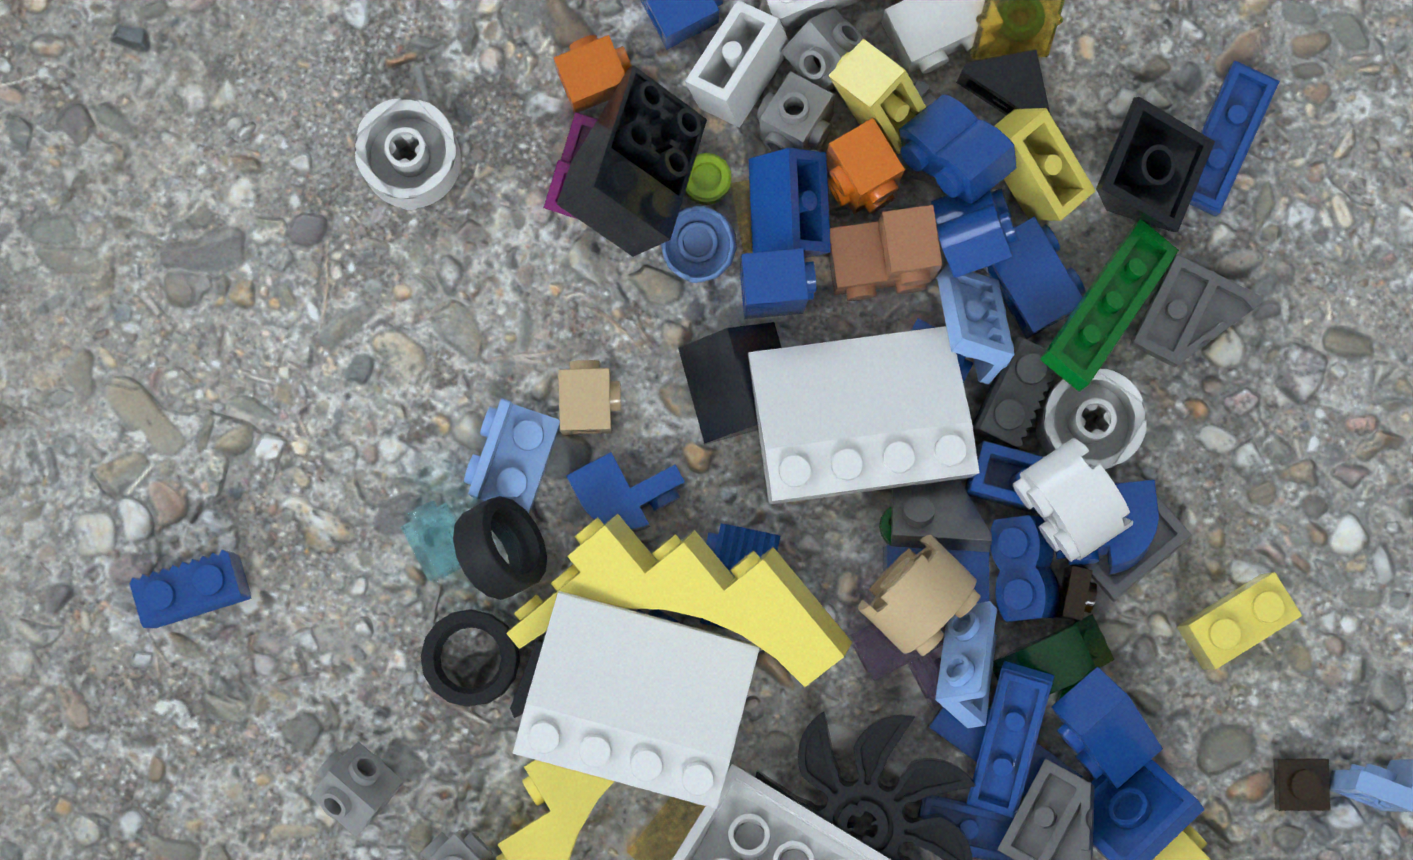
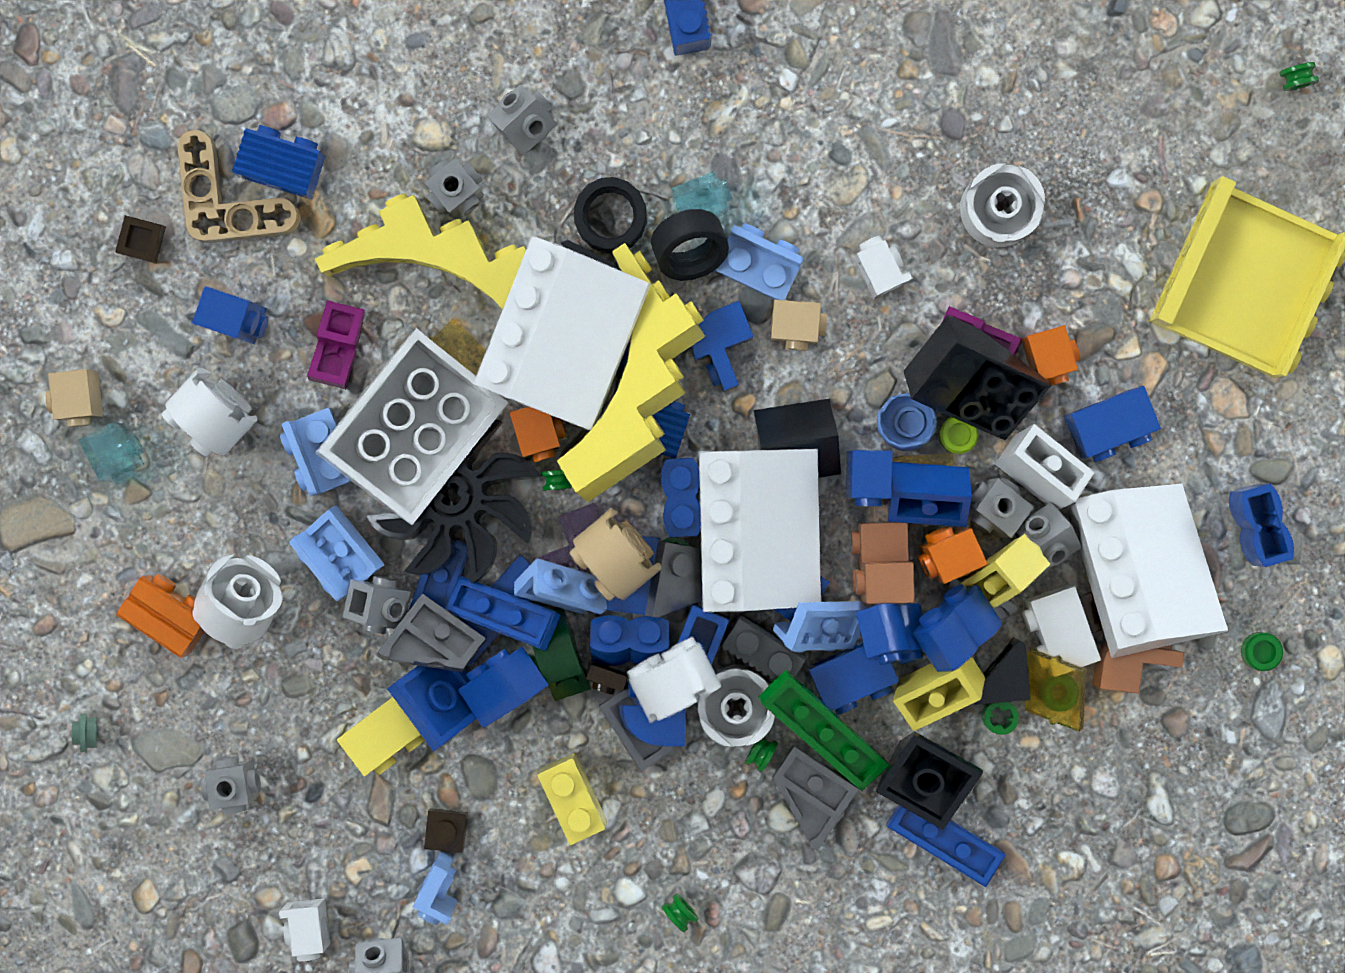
camera: 105 degrees right, 5 degrees up
none -> orange brick [509,407,567,463]
none -> green bush [541,470,573,491]
none -> blue brick [661,458,701,537]
none -> green bush [662,893,699,933]
none -> green bush [744,735,778,773]
none -> white brick [854,235,913,299]
none -> green bush [982,702,1019,735]

